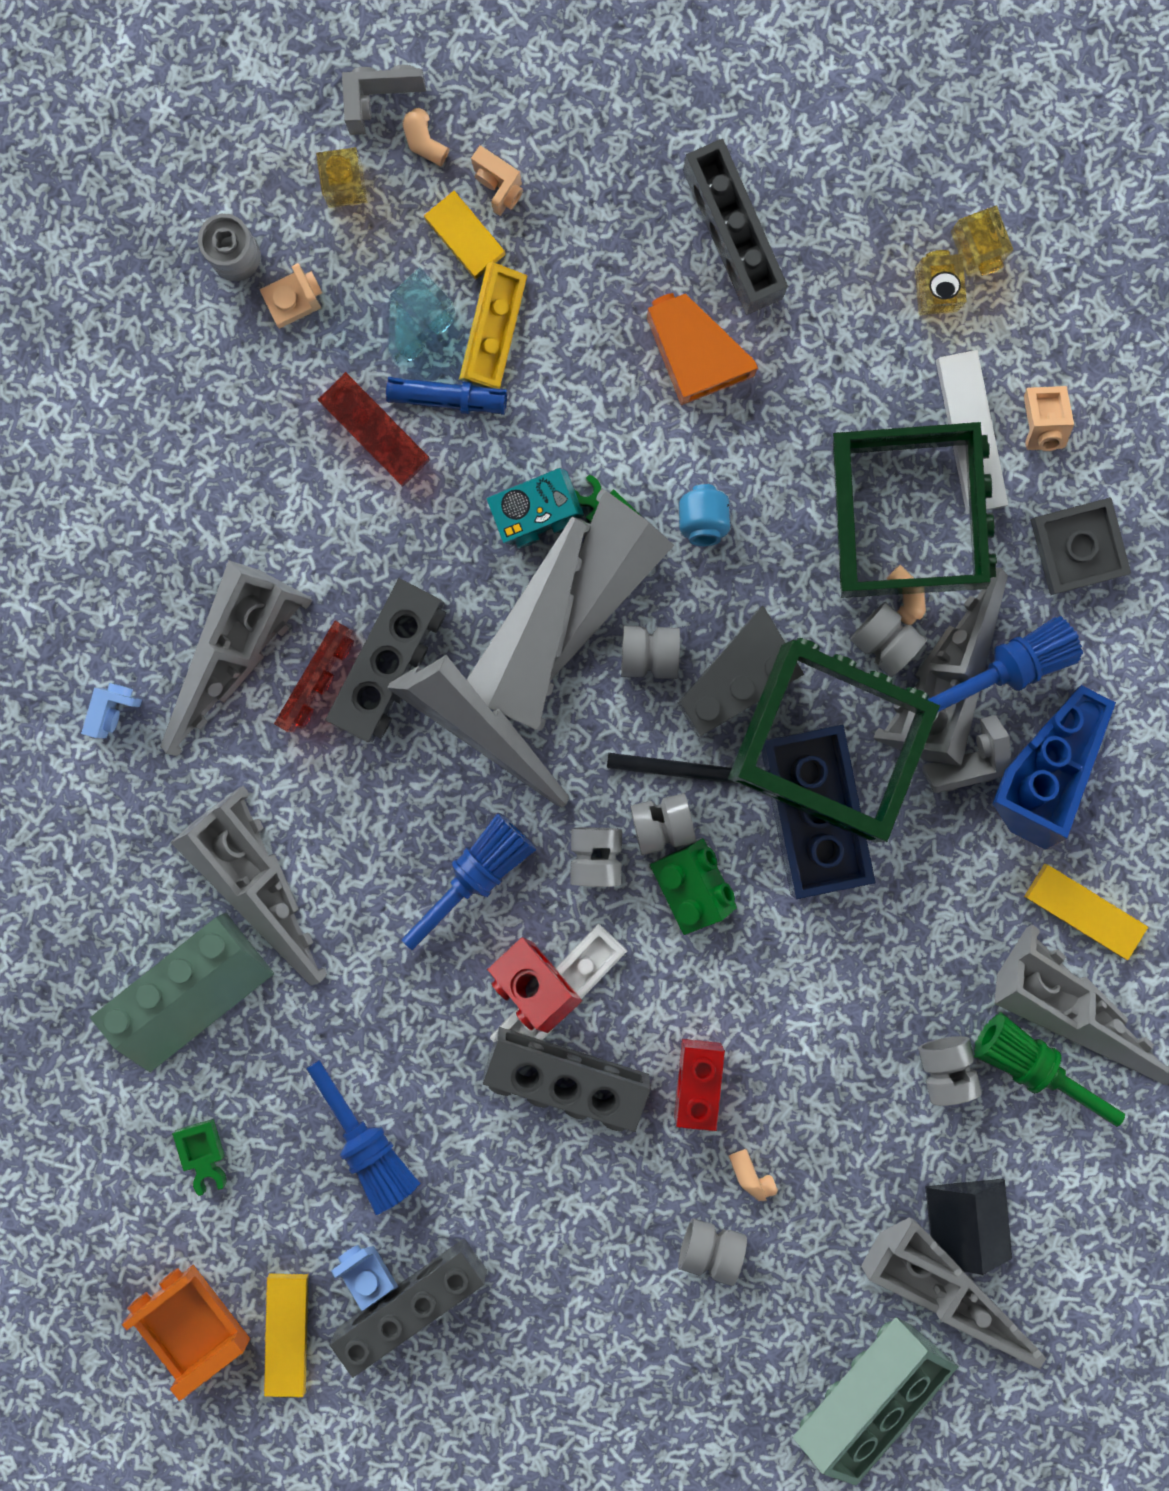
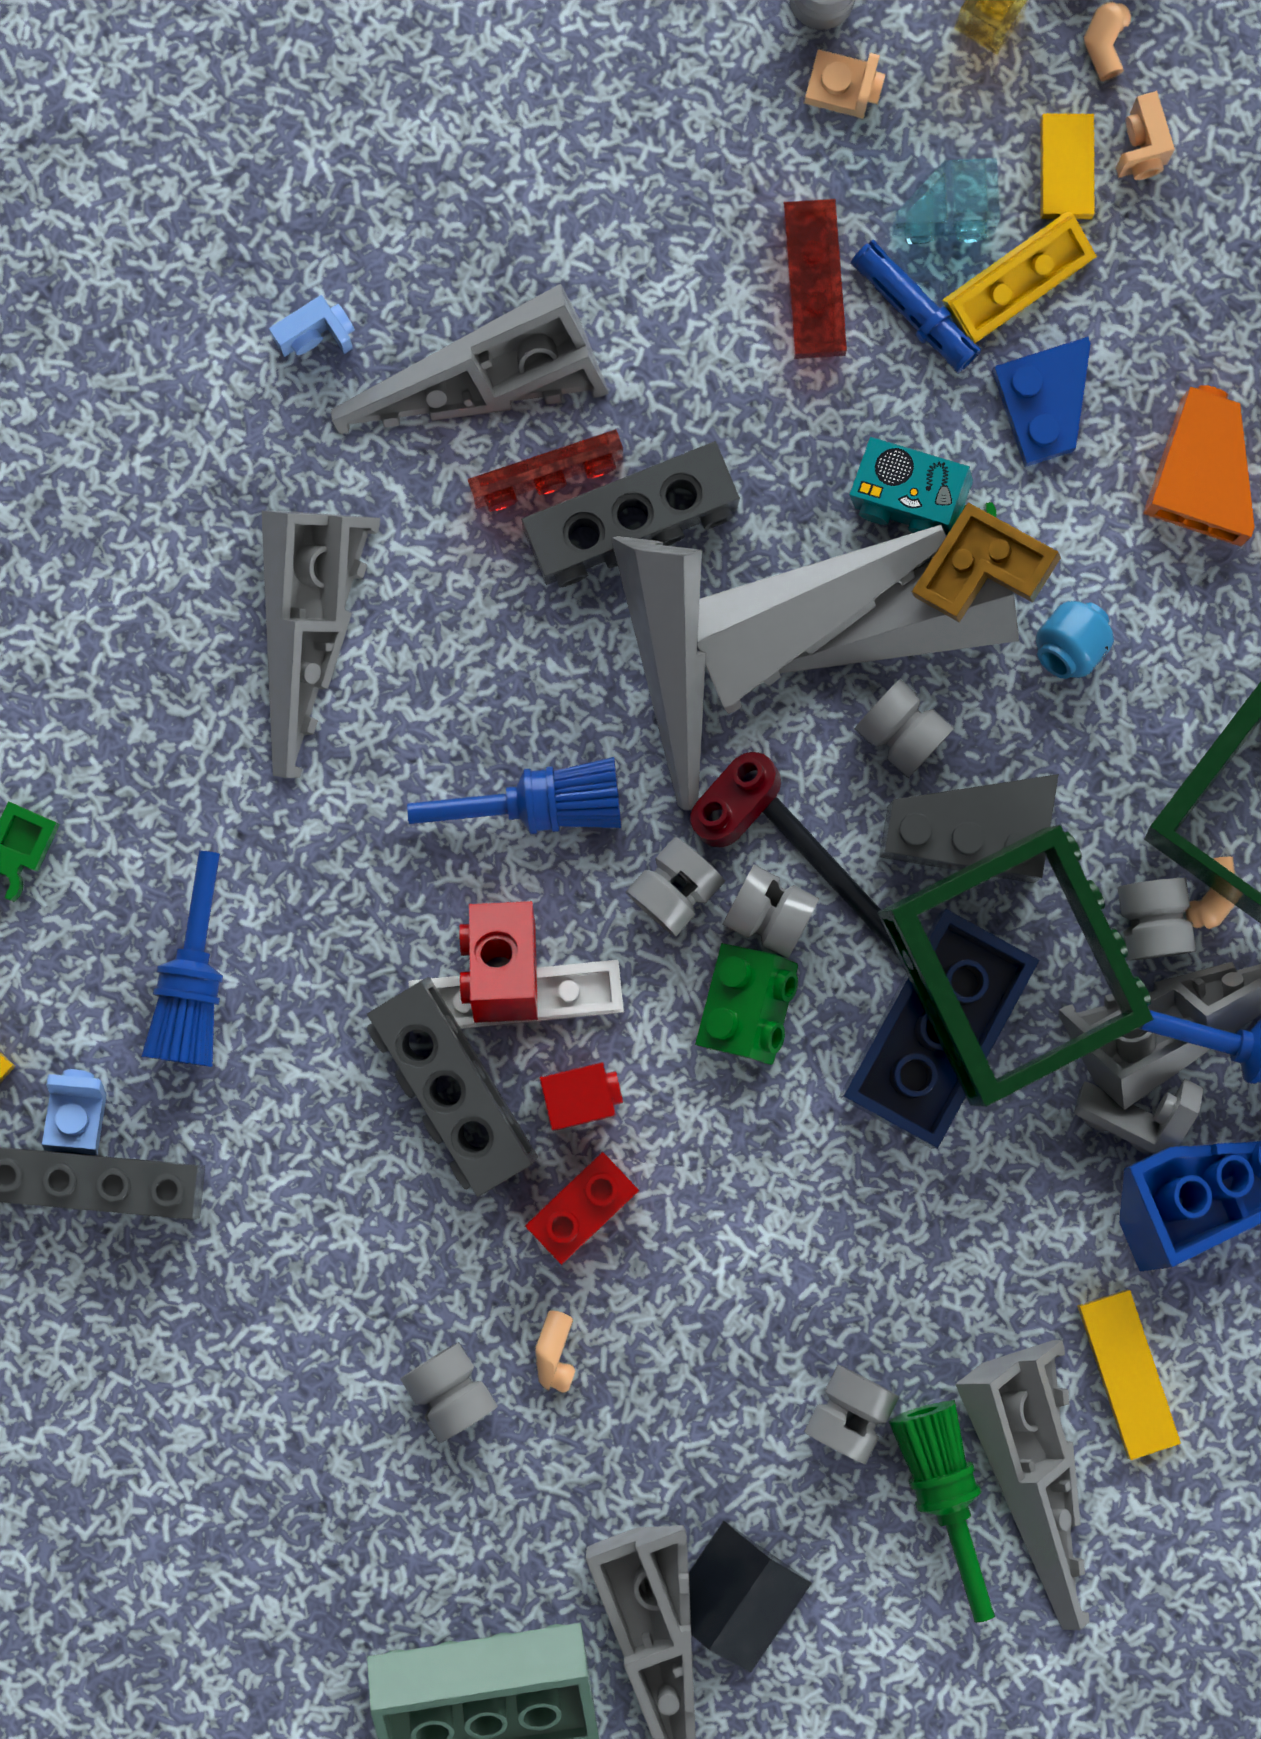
camera: 40 degrees right, 5 degrees down
sand green slope [89,912,275,1072] -> none
none -> red brick [540,1062,623,1131]
none -> dark red plate [690,752,781,848]
none -> pearl gold plate [912,502,1061,623]
none -> blue wing [992,337,1091,467]

